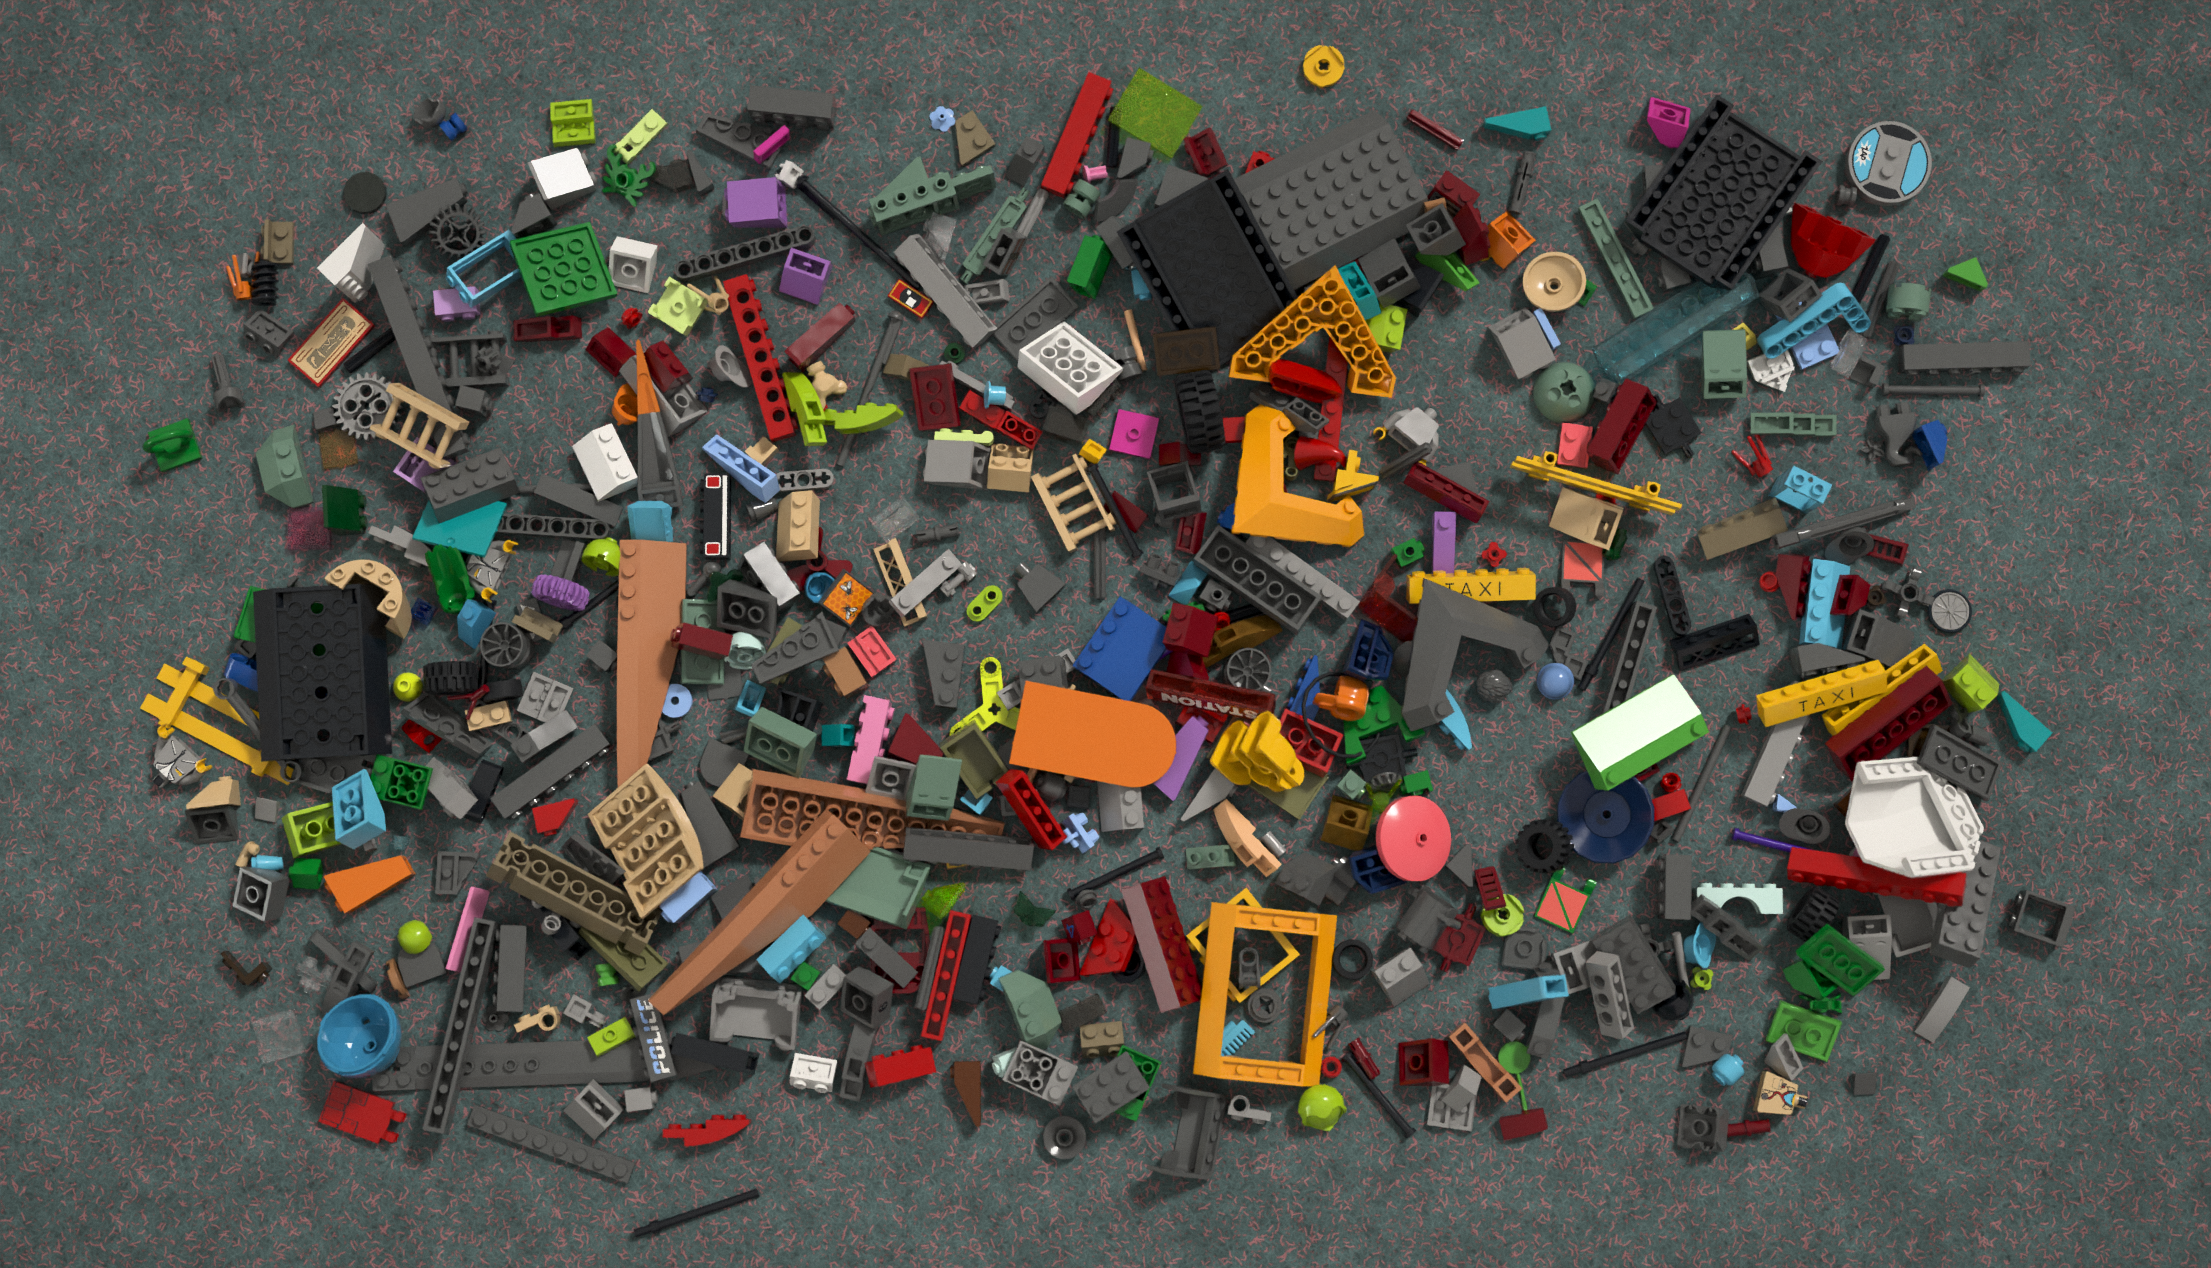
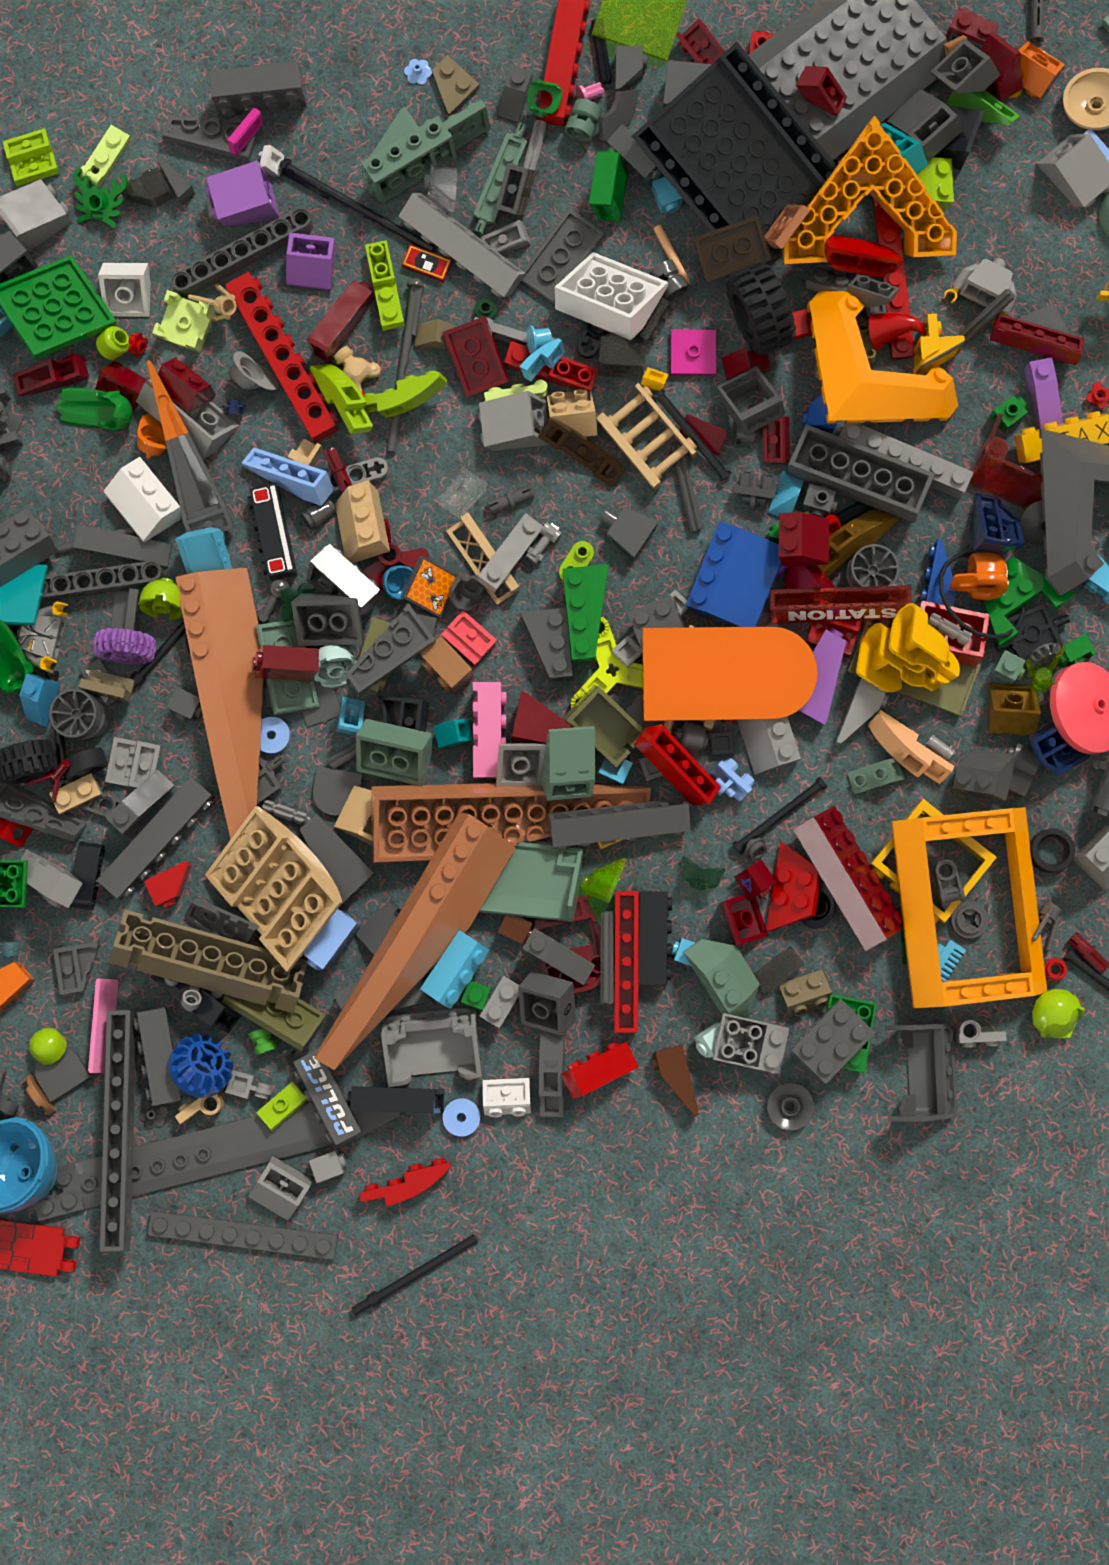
camera: 10 degrees left, 0 degrees up
none -> green hair [56,387,133,432]
none -> lime head [96,326,129,360]
none -> blue gear [168,1033,234,1098]
none -> light grey axle [262,800,307,825]
none -> dark red axle [324,447,352,494]
none -> lime slope [365,240,405,331]
none -> light blue piece [443,1098,480,1136]
none -> medium azure slope [520,338,565,381]
none -> green piece [527,80,562,117]
none -> dark brown slope [538,418,626,487]
none -> green wedge [563,564,609,664]
none -> nougat tile [764,204,810,249]
none -> dark red slope [796,66,847,116]
none -> light grey axle [928,613,971,645]

